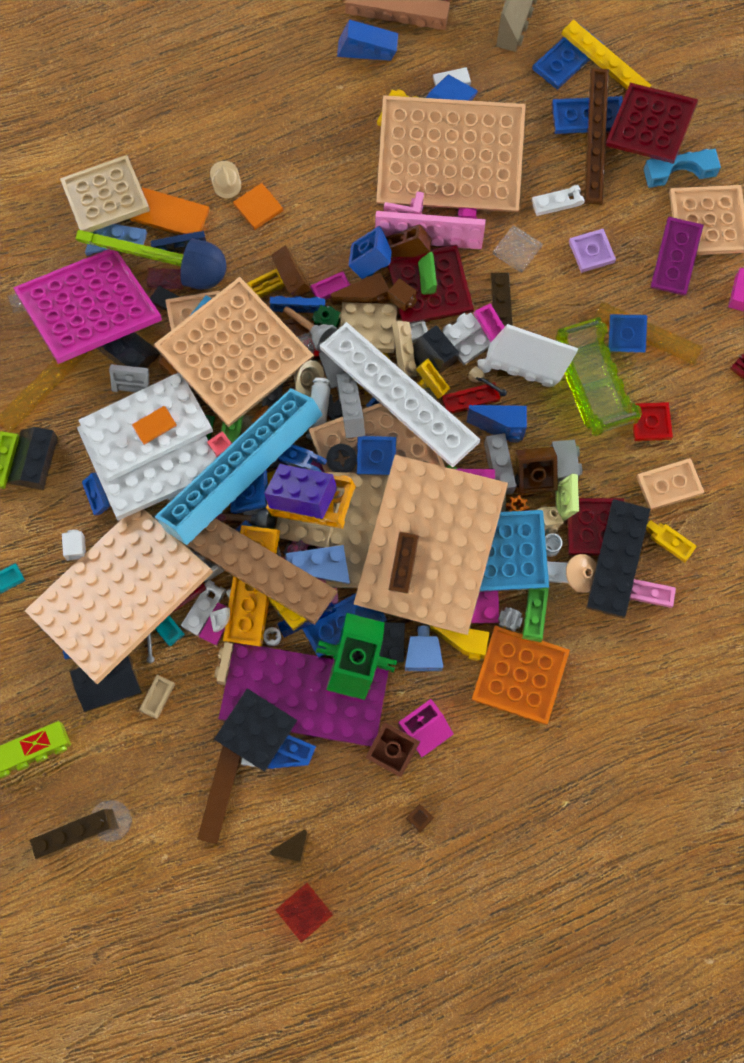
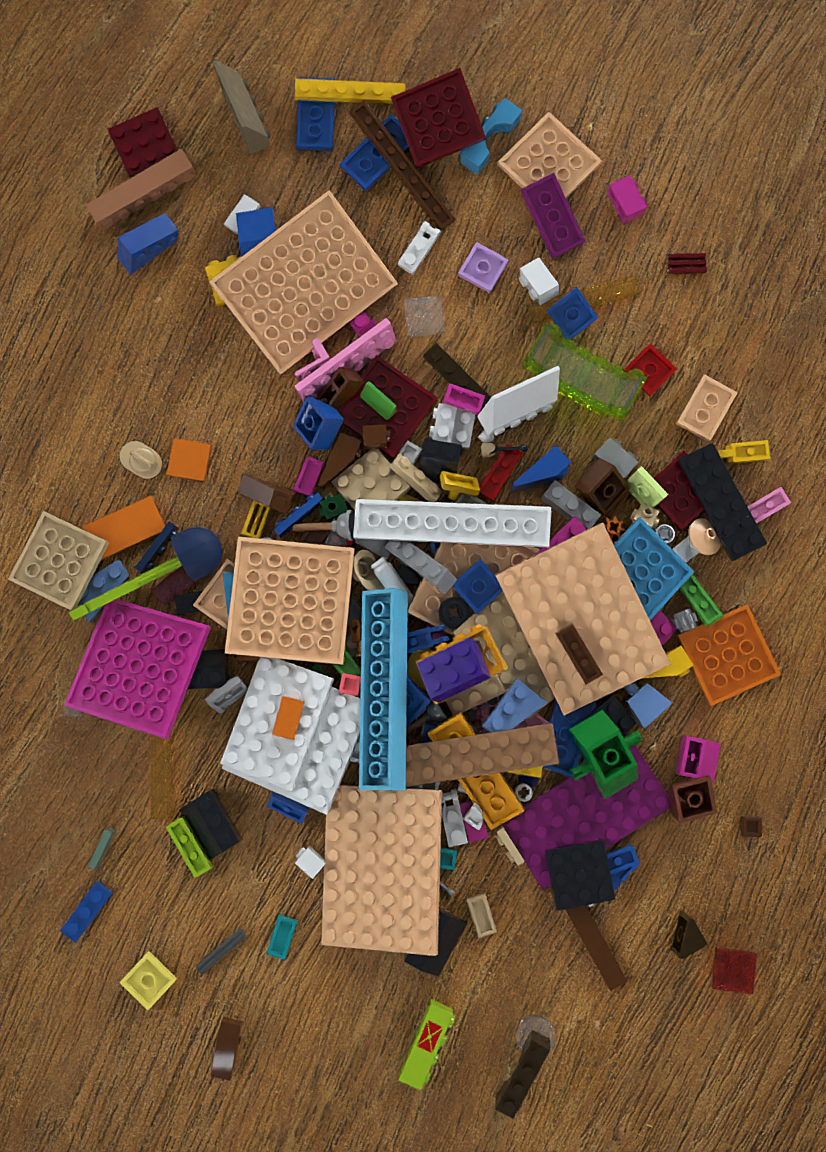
camera: 40 degrees left, 10 degrees up
none -> white brick [519,258,559,305]

